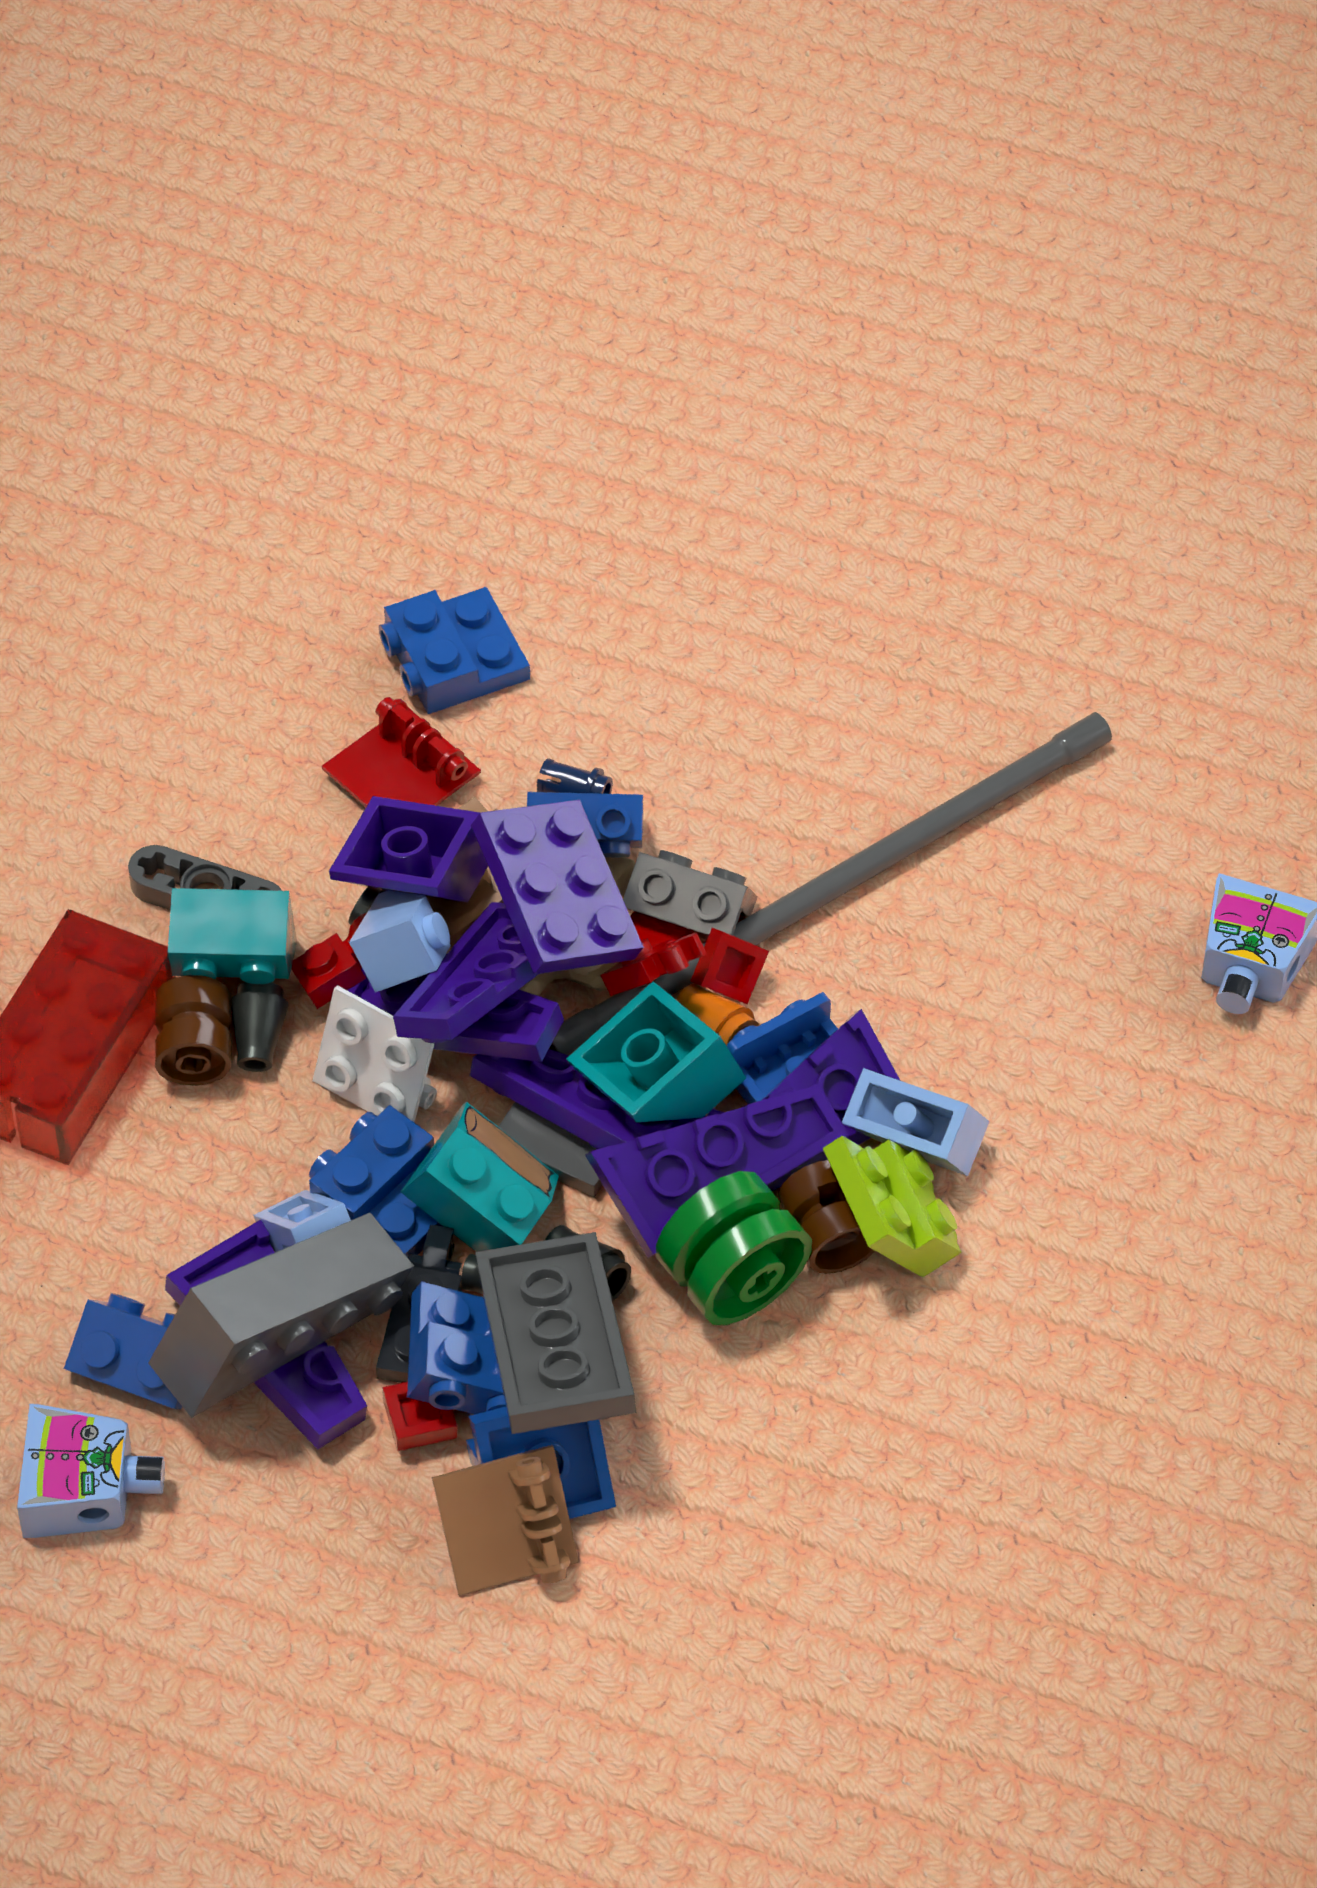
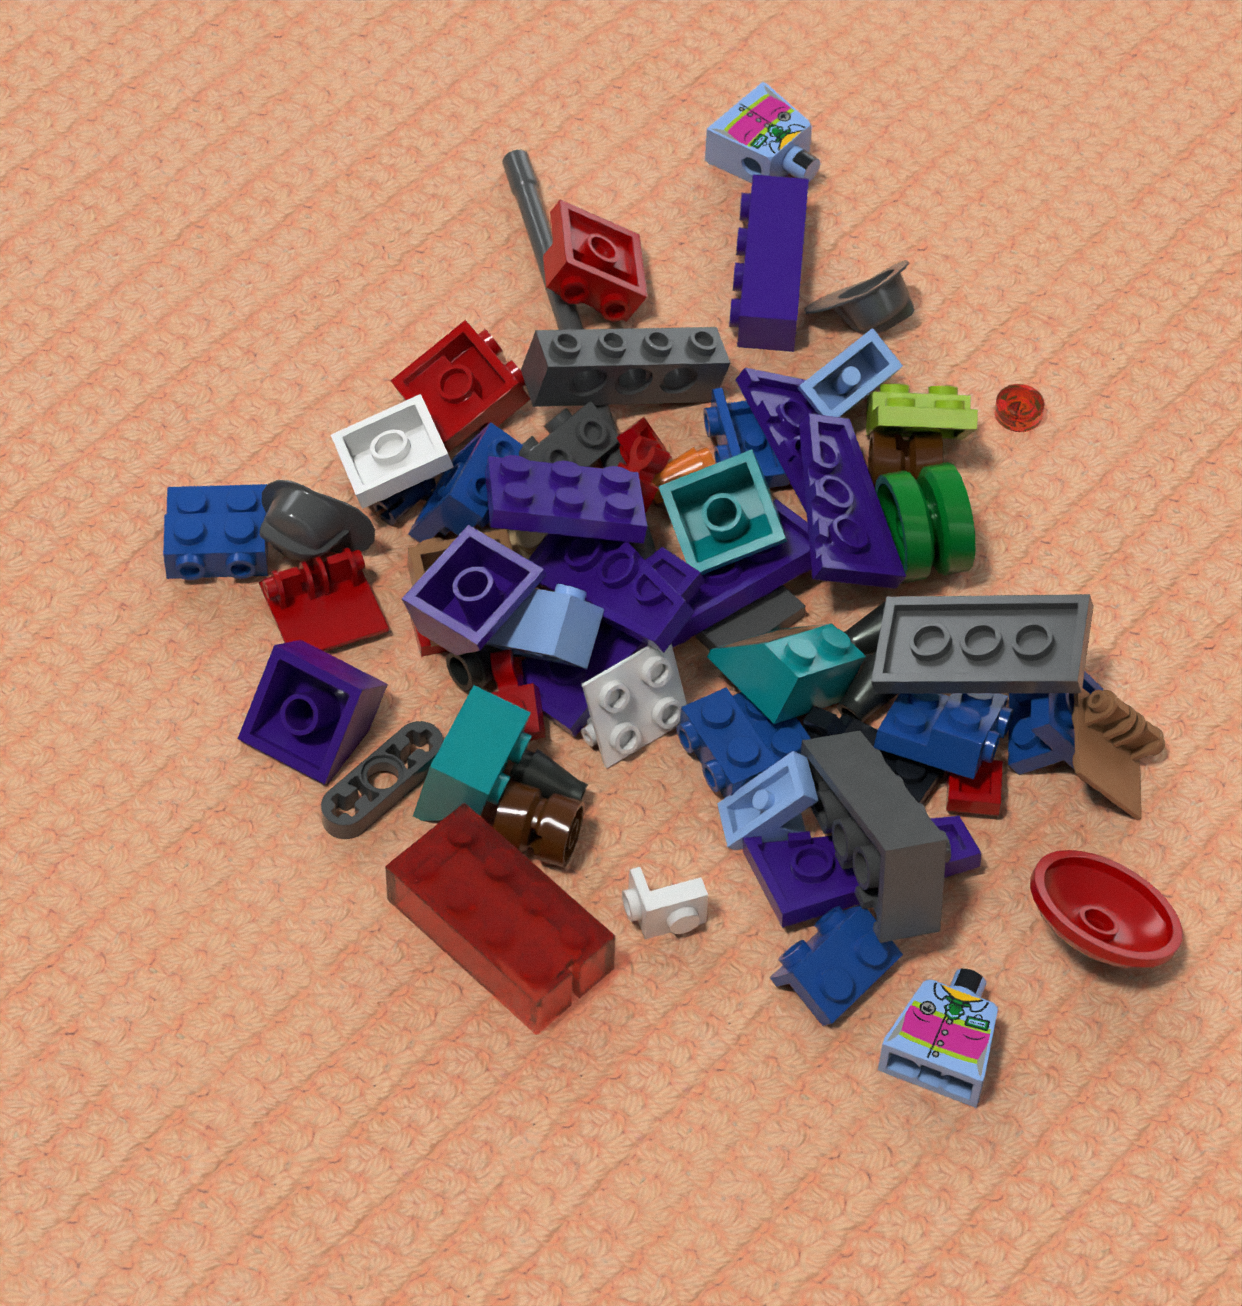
camera: 70 degrees left, 0 degrees up
none -> dark purple slope [237,640,388,784]
none -> dark grey piece [259,480,375,561]
none -> white plate [331,394,454,509]
none -> red plate [391,320,531,452]
none -> dark grey brick [521,327,730,407]
none -> red plate [543,199,647,322]
none -> white bracket [622,867,708,939]
none -> dark purple brick [729,174,809,352]
none -> dark grey piece [804,260,914,334]
none -> clear red tile [994,384,1045,432]
none -> red dish [1030,850,1183,969]

